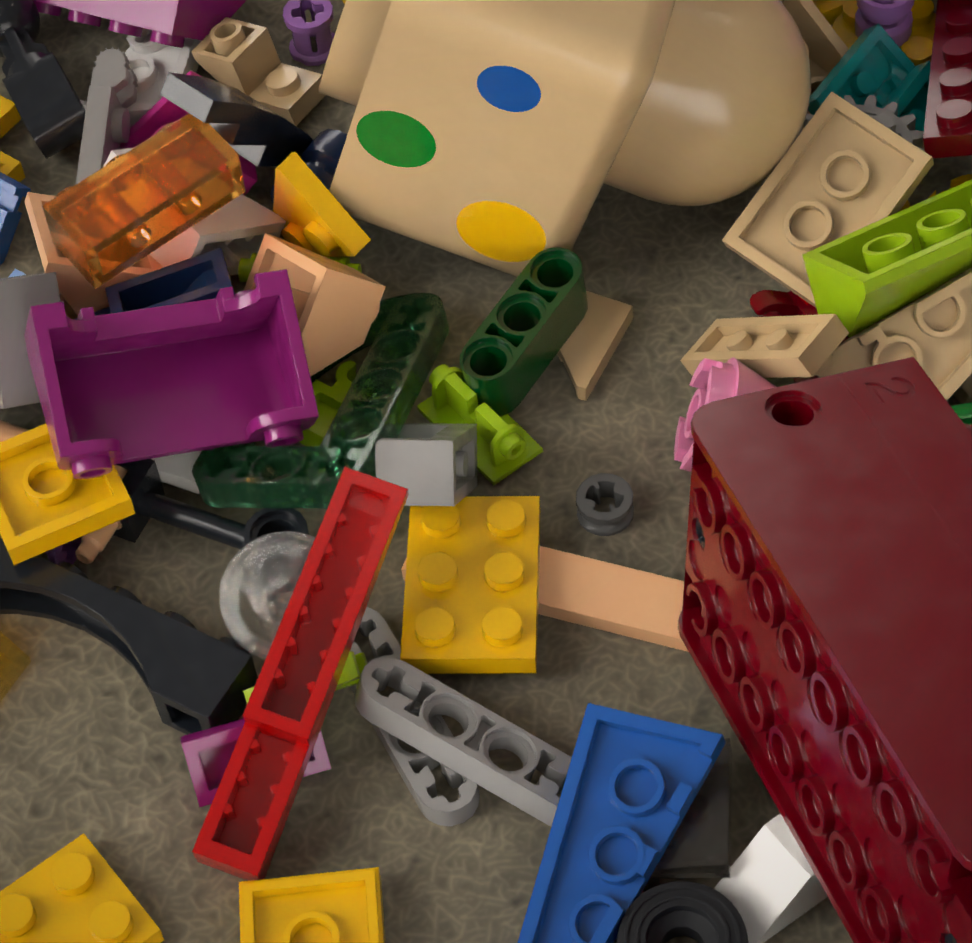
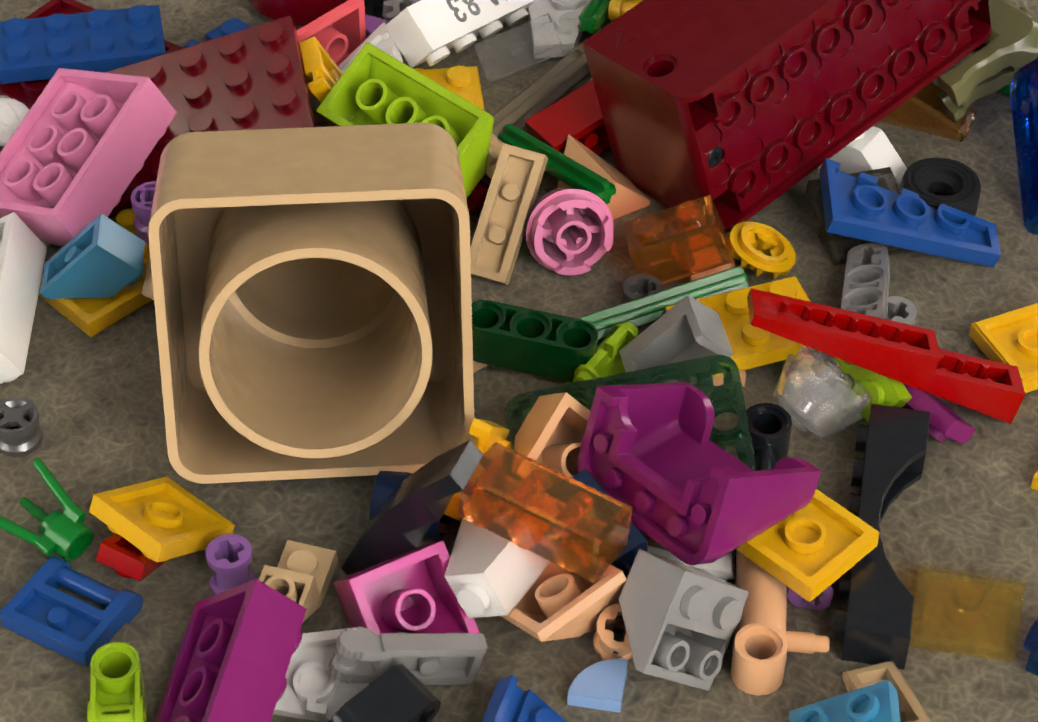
camera: 115 degrees left, 10 degrees down
none -> green axle [577,266,749,340]
none -> clear orange brick [625,195,732,285]
none -> yellow gear [726,221,796,280]

